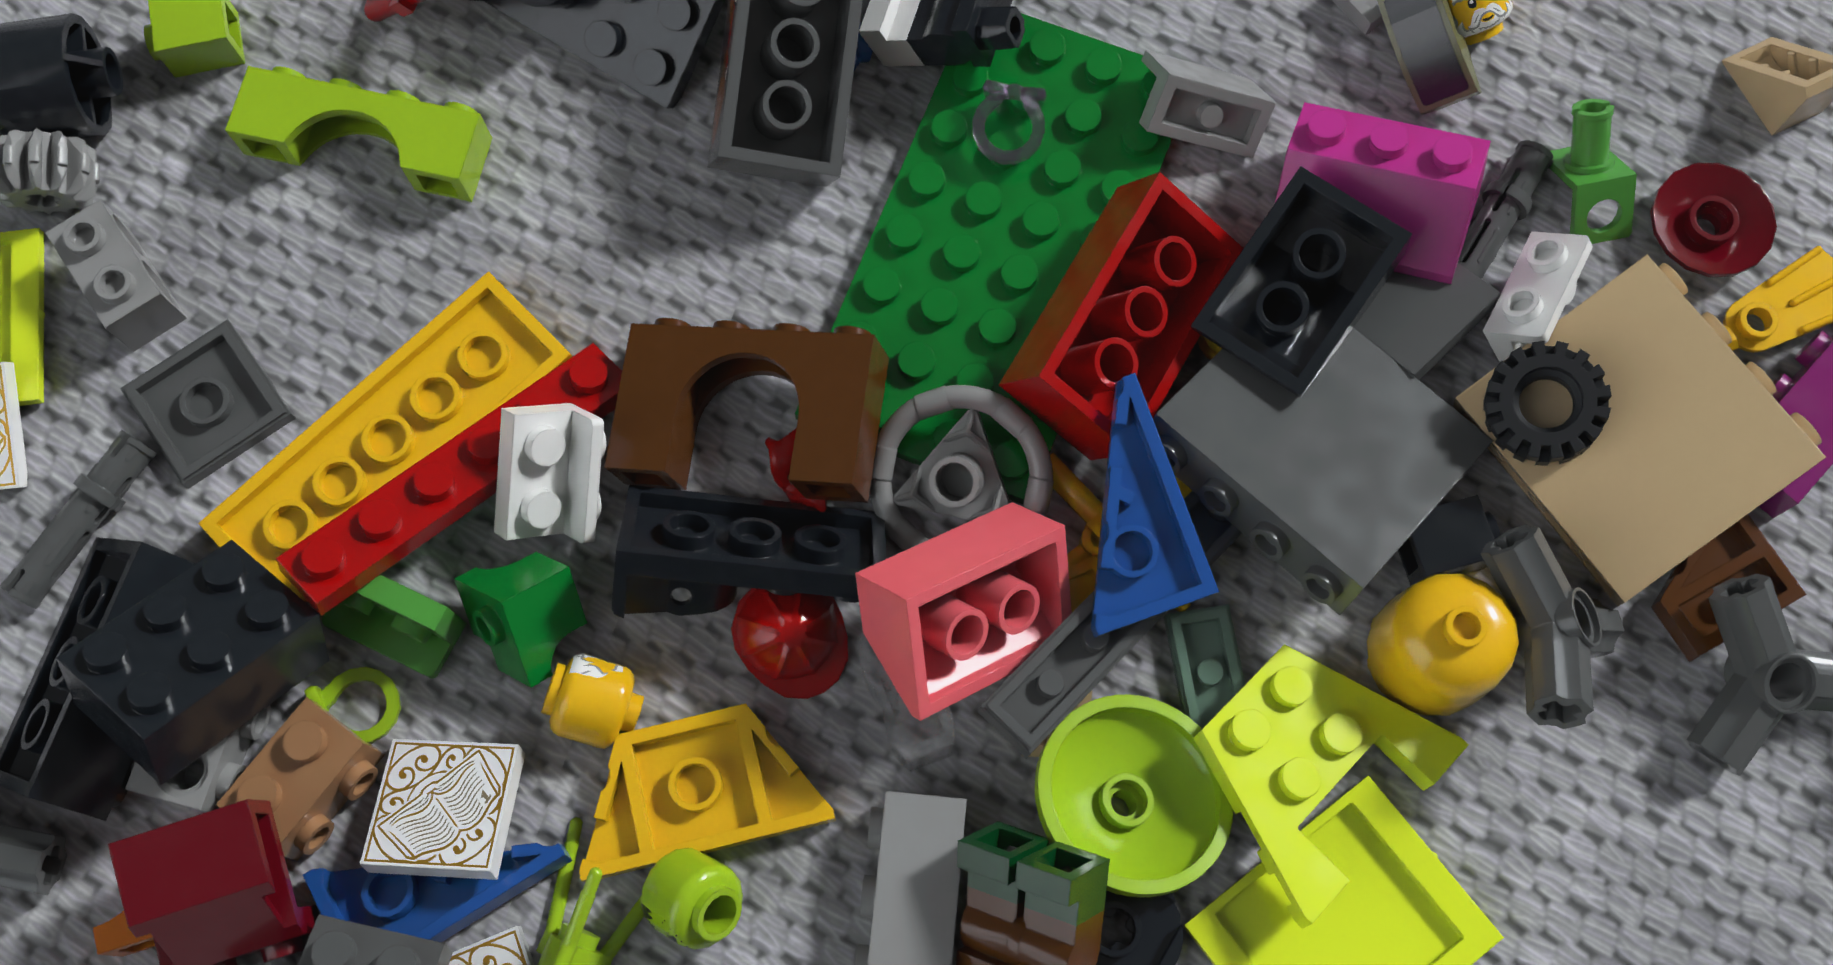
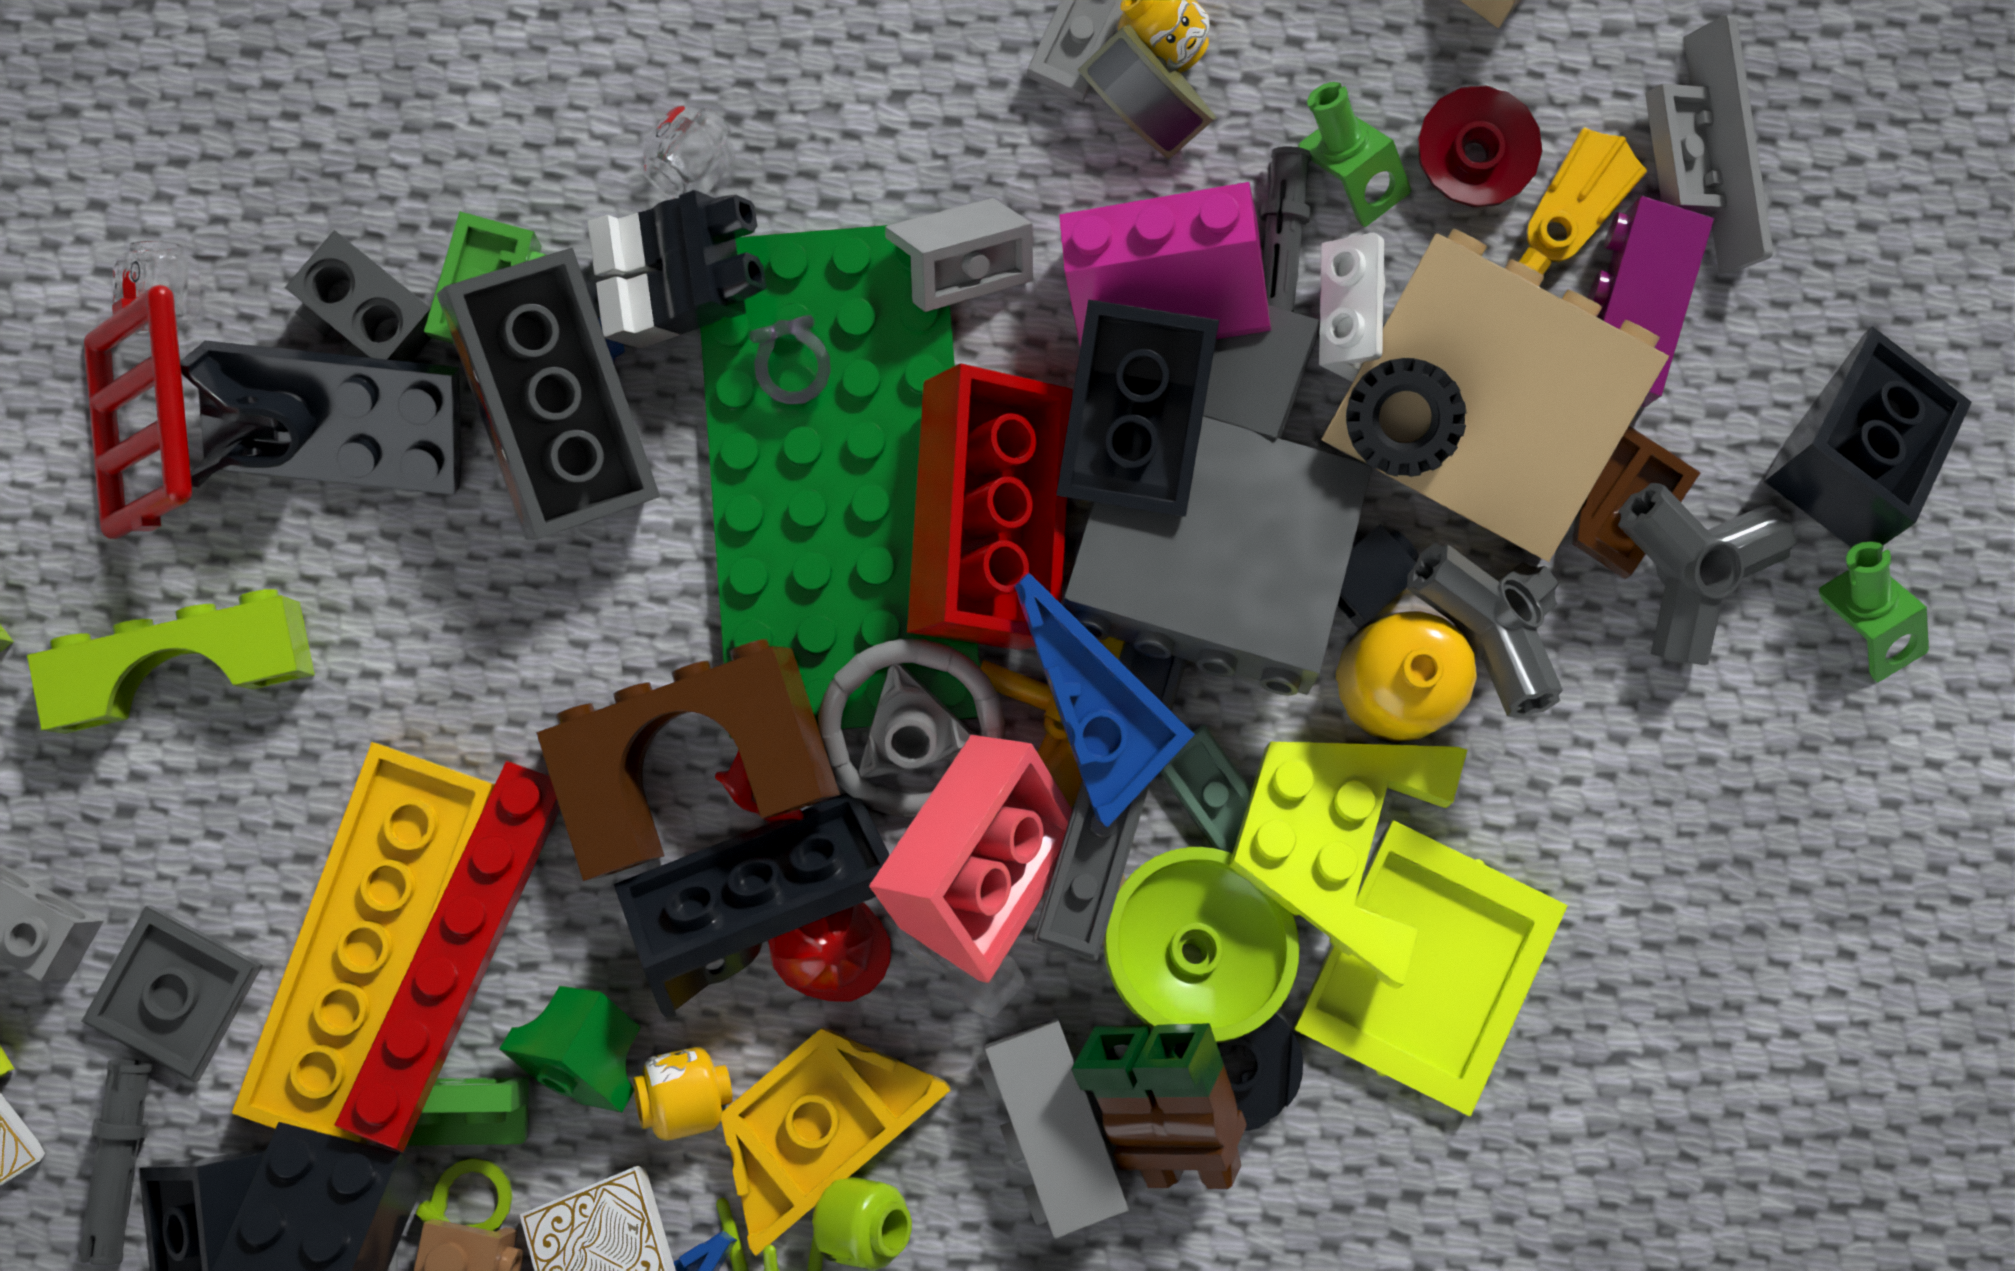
camera: 30 degrees left, 10 degrees up
white bracket [494,403,606,543] -> none

